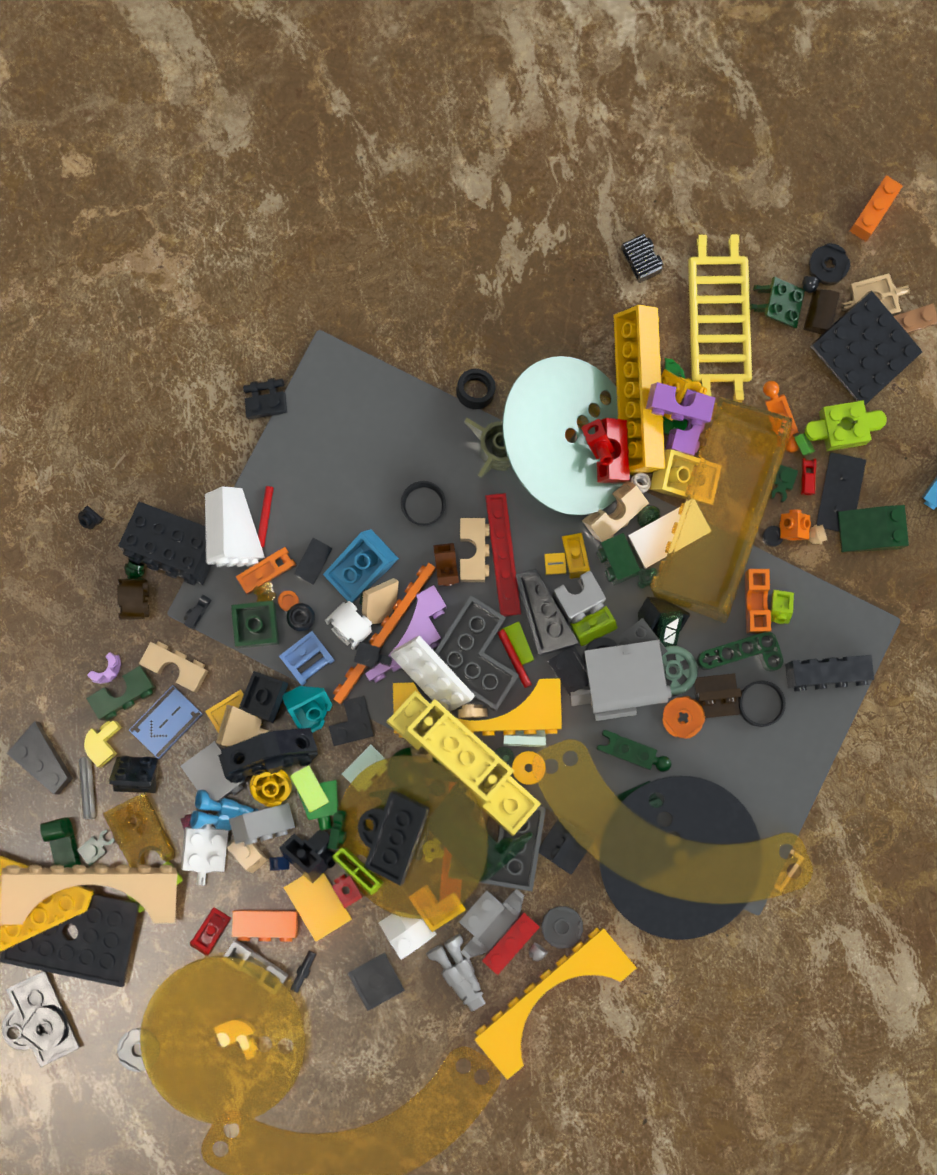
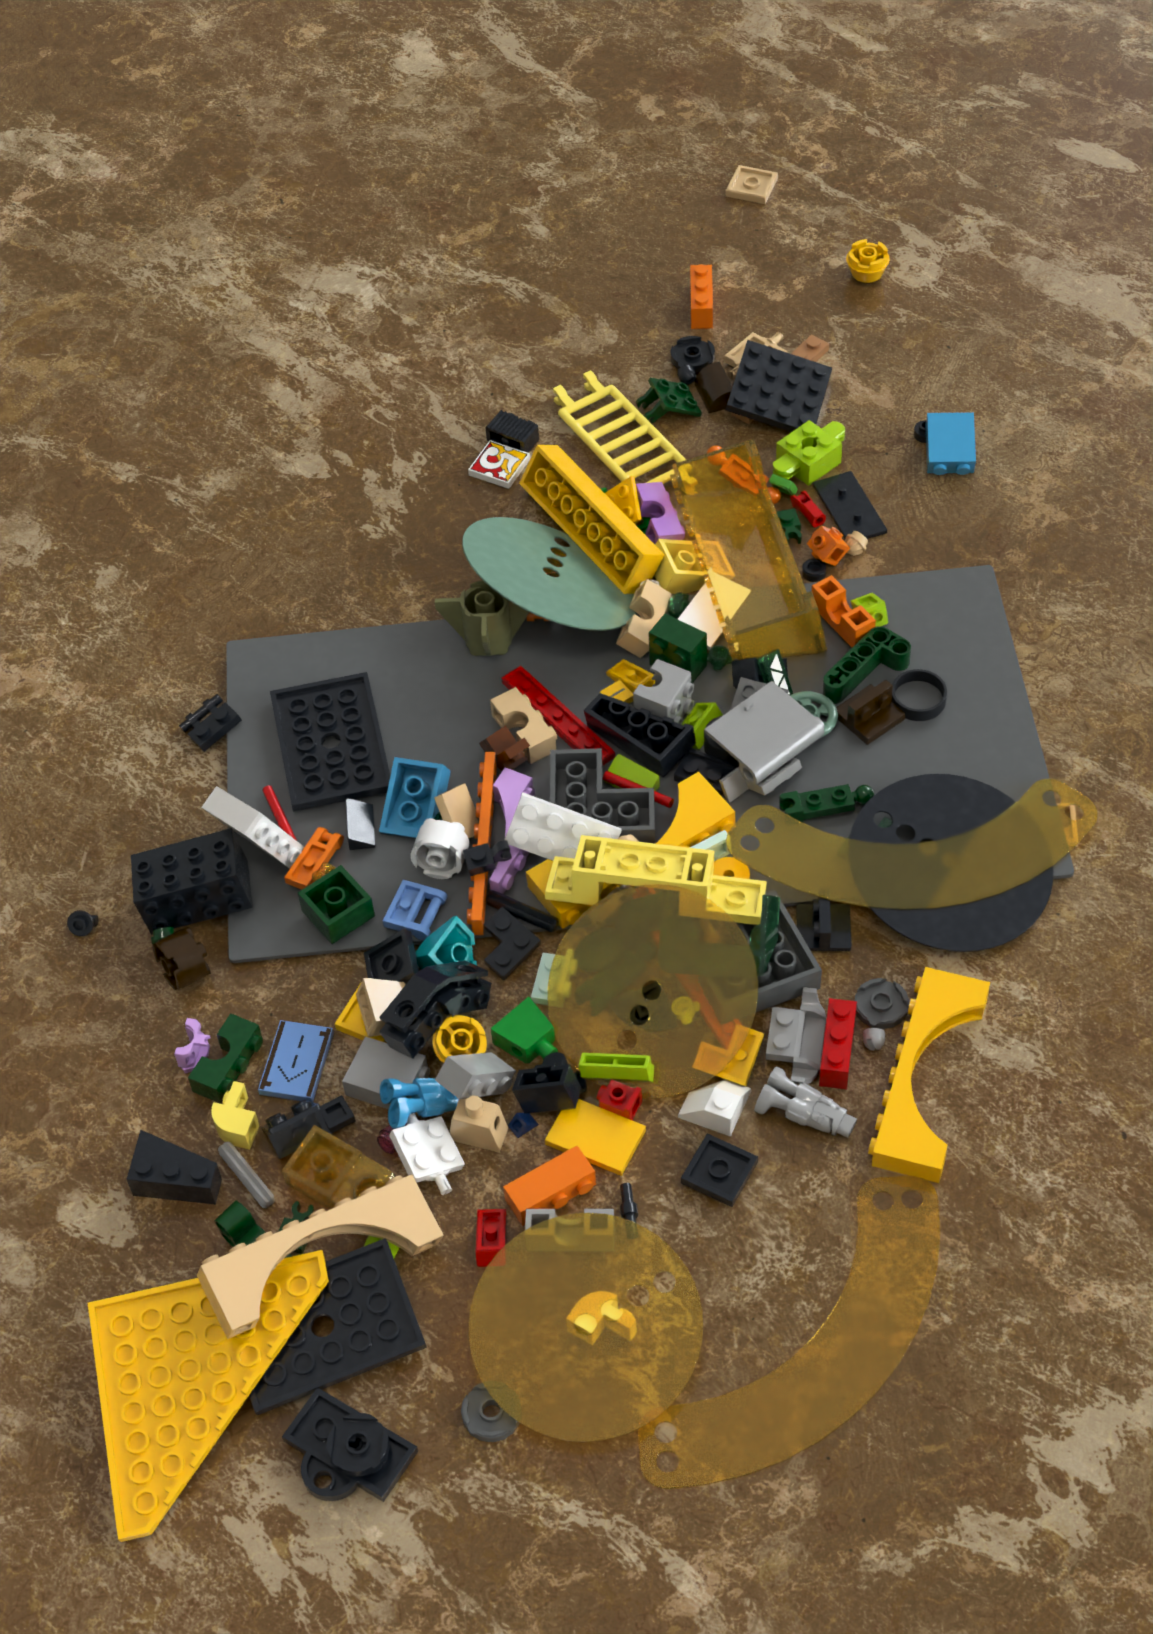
camera: 25 degrees left, 30 degrees down
tan arch [139,641,208,693] -> none
black plate [184,595,212,630] -> none
orange tile [278,591,299,612] -> none
black cone [287,603,315,631] -> none
slope [290,766,329,813] -> none
dark green plate [328,810,347,850] -> none
black plate [358,790,430,885] -> none
black tyre [401,481,446,526] -> none
black tyre [456,369,496,409] -> none
red bracket [581,419,615,465] -> none
red arch [595,418,630,484] -> none
medium lavender arch [646,382,716,426] -> none
orange plate [663,696,705,738] -> none
black wedge [785,655,875,692] -> none
dark green slope [838,505,909,552] -> none
none -> black plate [270,672,390,812]
none -> black plate [319,1095,356,1134]
none -> tile [468,440,530,489]
none -> black axle [486,890,559,932]

